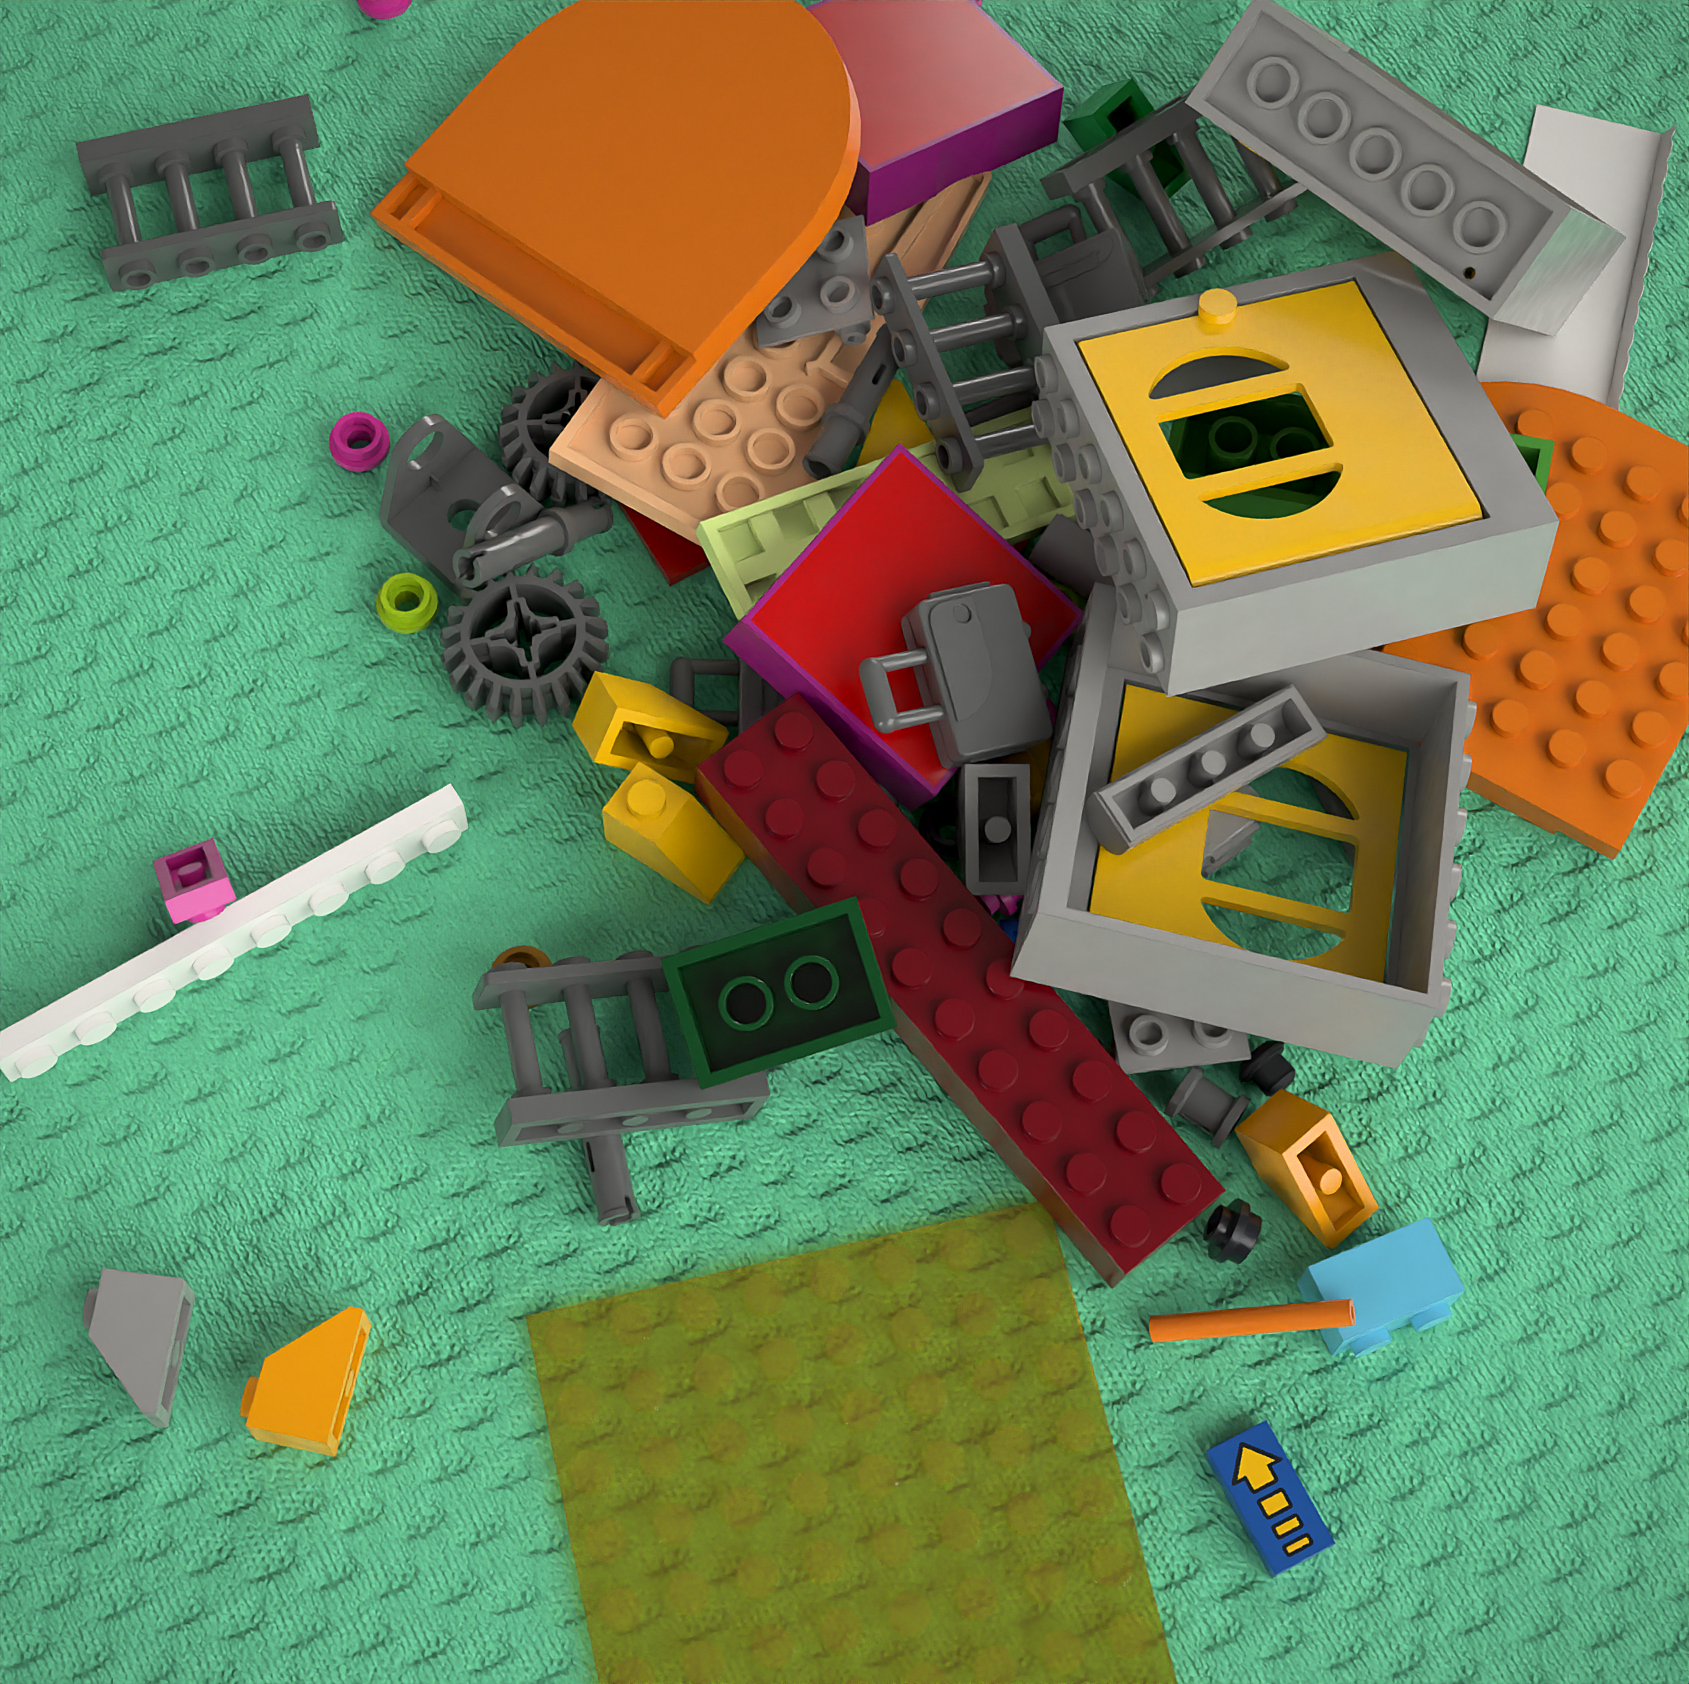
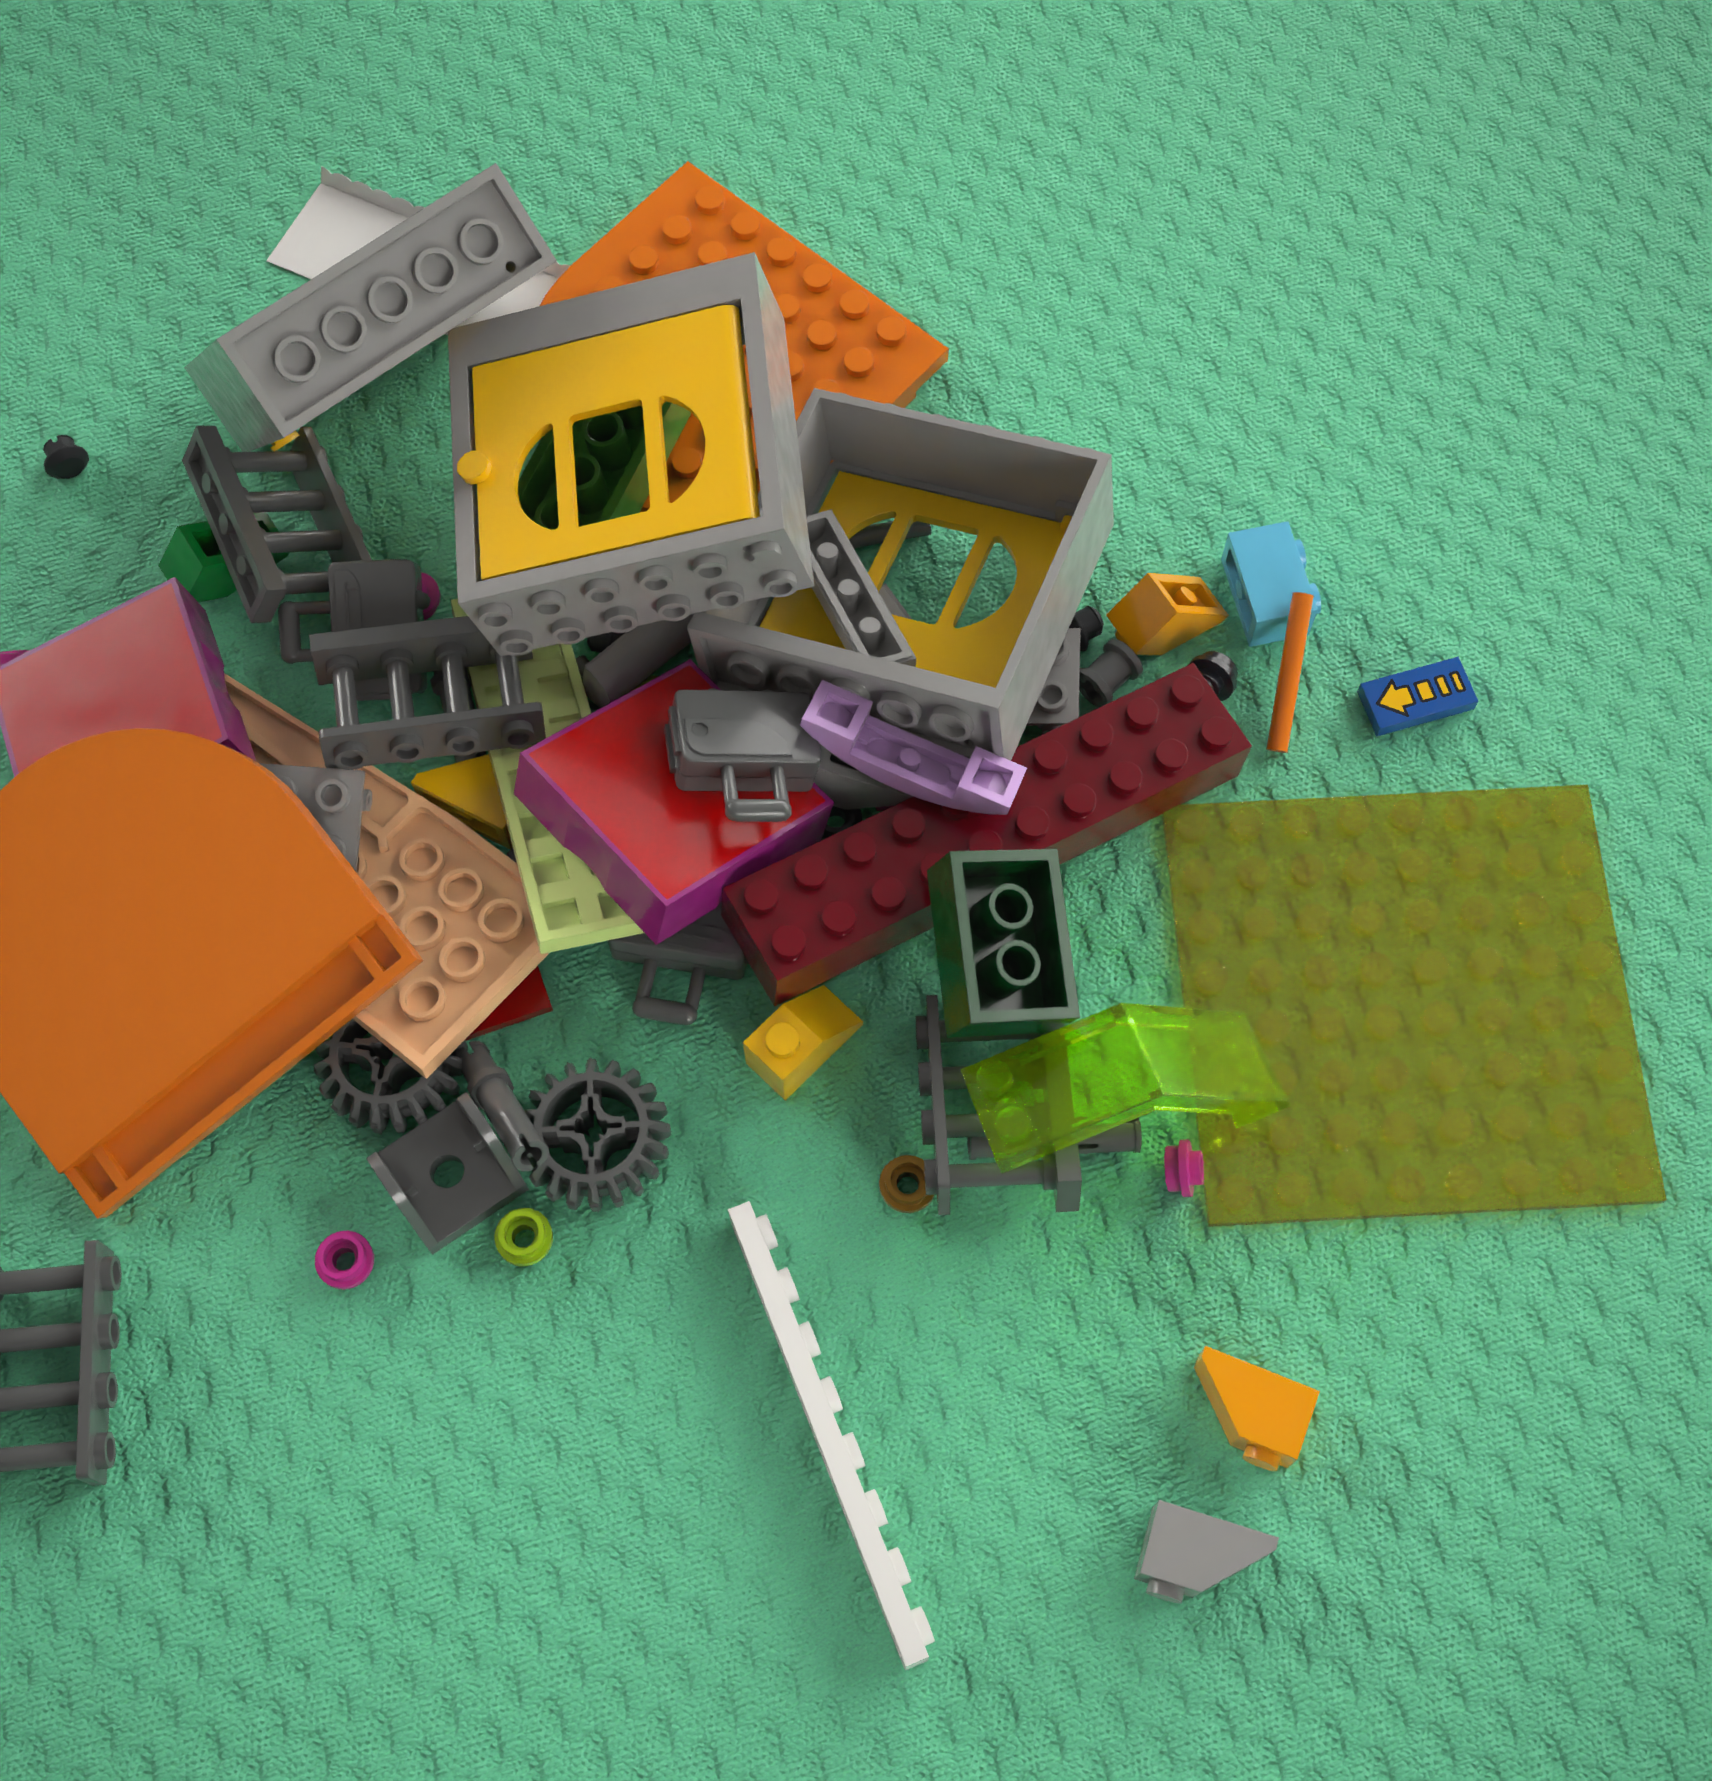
camera: 75 degrees left, 0 degrees up
dark pink plate [152,838,237,924] -> none
yellow slope [572,671,729,784] -> none
dark grey pin [802,323,900,480] -> none
none -> lavender slope [800,680,1027,815]
none -> clear neon green windscreen [960,1003,1290,1174]
none -> dark pink plate [1164,1139,1204,1197]

